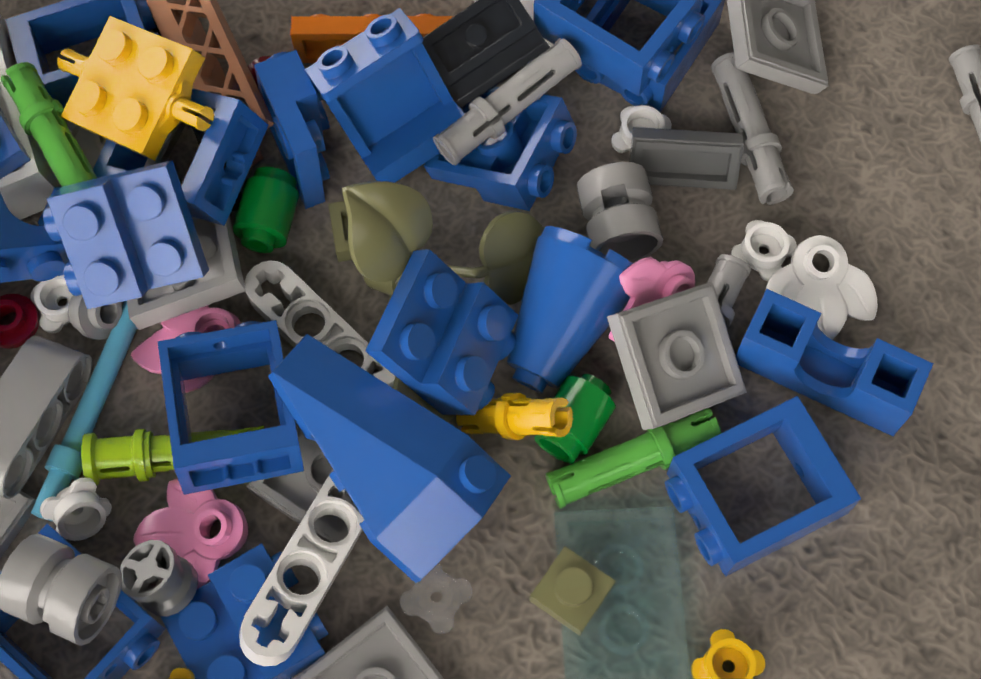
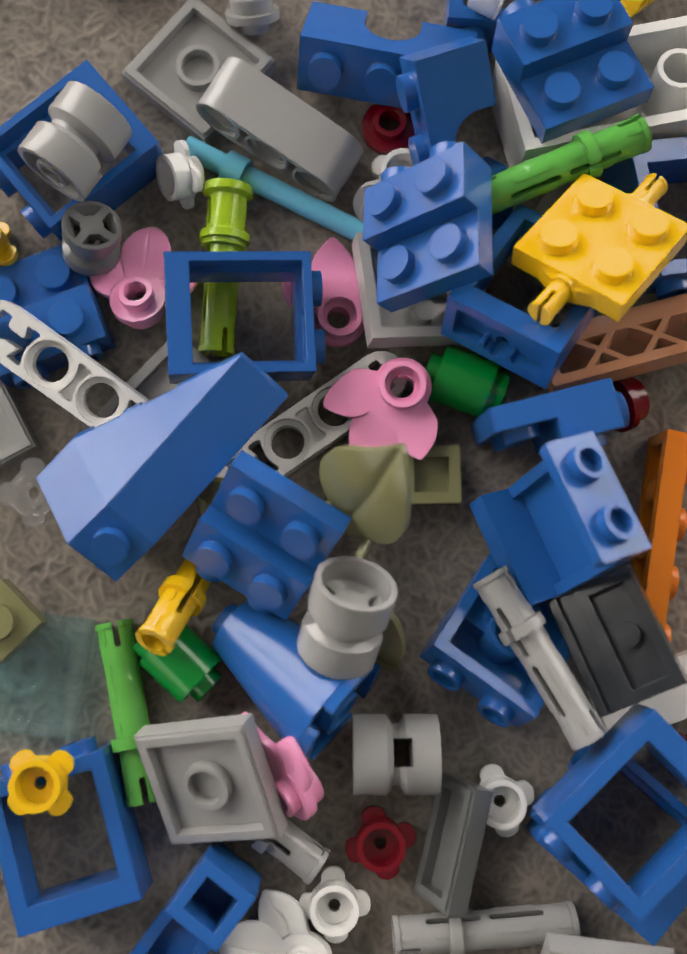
camera: 95 degrees right, 15 degrees up
none -> yellow plate [8,749,75,816]
none -> light grey wheel [297,556,398,680]
none -> bright pink plate [323,358,438,460]
none -> dark red plate [345,805,416,880]

